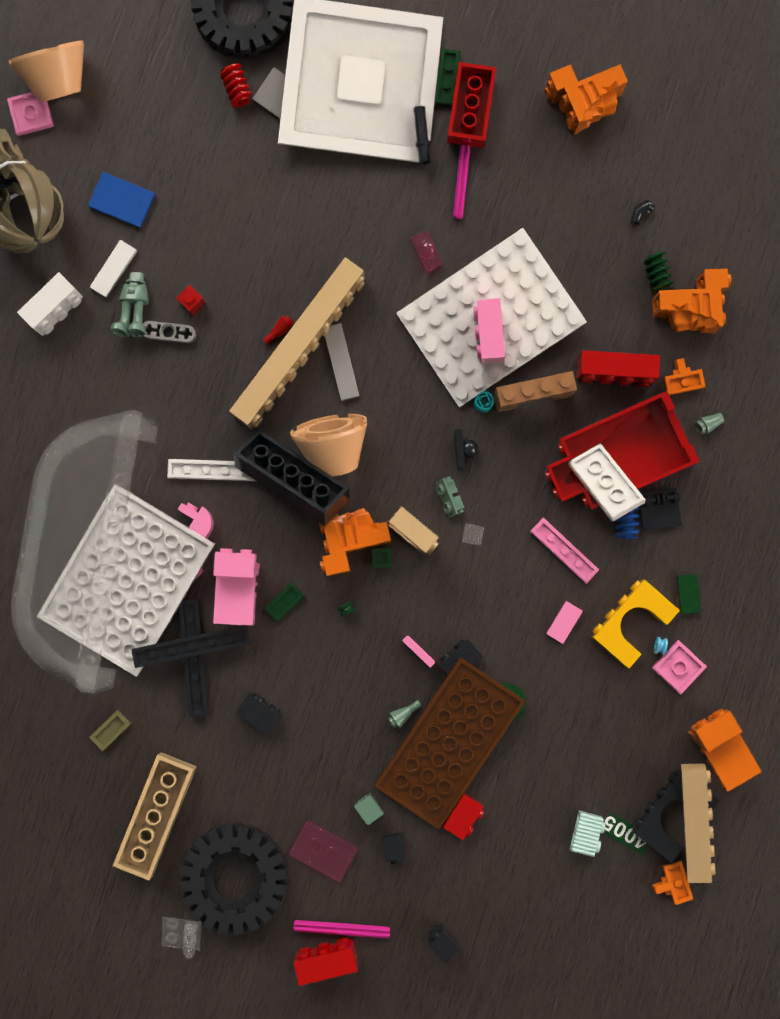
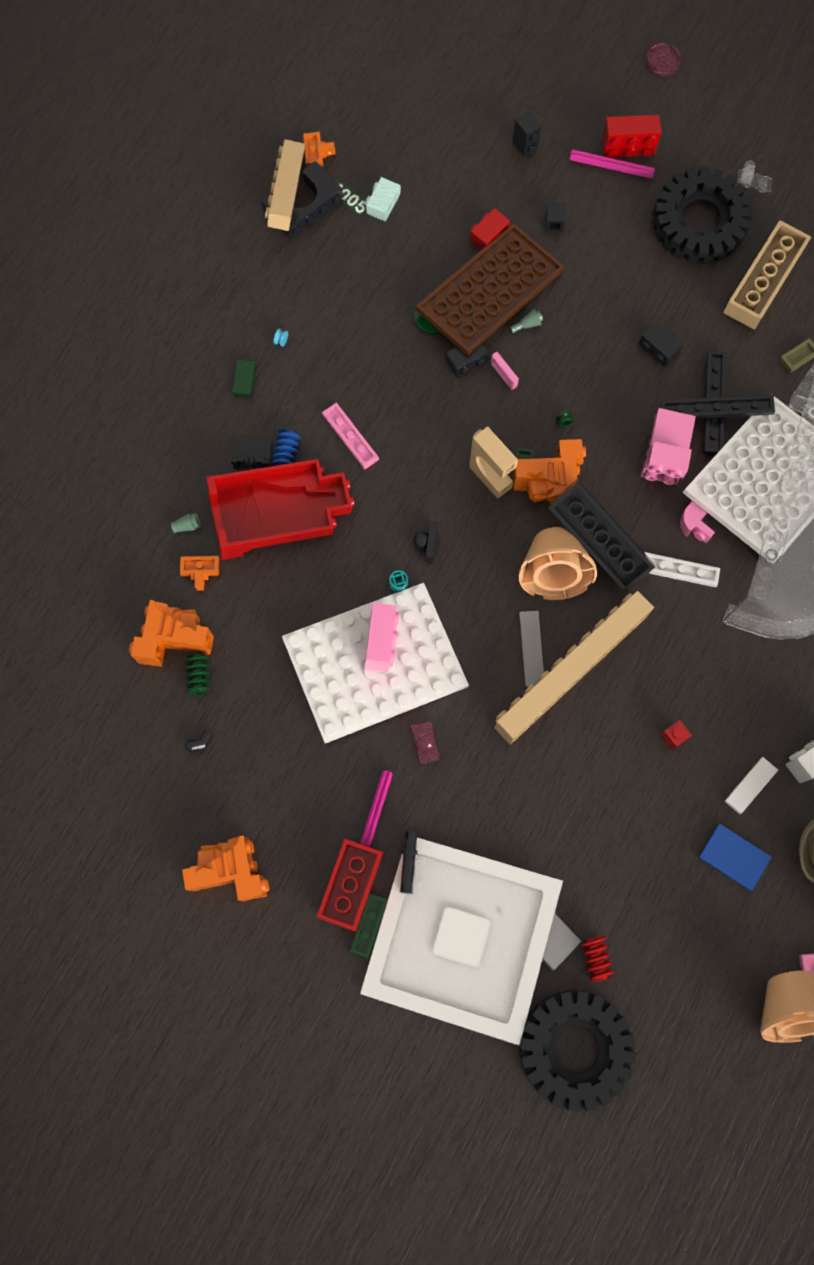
camera: 170 degrees left, 10 degrees down
sand green piece [110,272,149,338] -> none
light grey beam [143,321,197,344] -> none
red cone [263,315,295,345] -> none
dark green tile [264,582,305,622] -> none
clear pink tile [288,819,358,883] -> none
sand green panel [354,793,384,825] -> none
sand green hinge [435,476,465,518] -> none
clear tile [462,523,484,546] -> none
medium nougat arch [493,371,577,413] -> none
bright pink tile [546,601,583,644] -> none
white tile [568,443,645,522] -> none
red brick [576,350,660,387] -> none
yellow arch [591,580,680,669] -> none
bright pink tile [652,640,707,695] -> none
orange brick [687,709,762,792] -> none

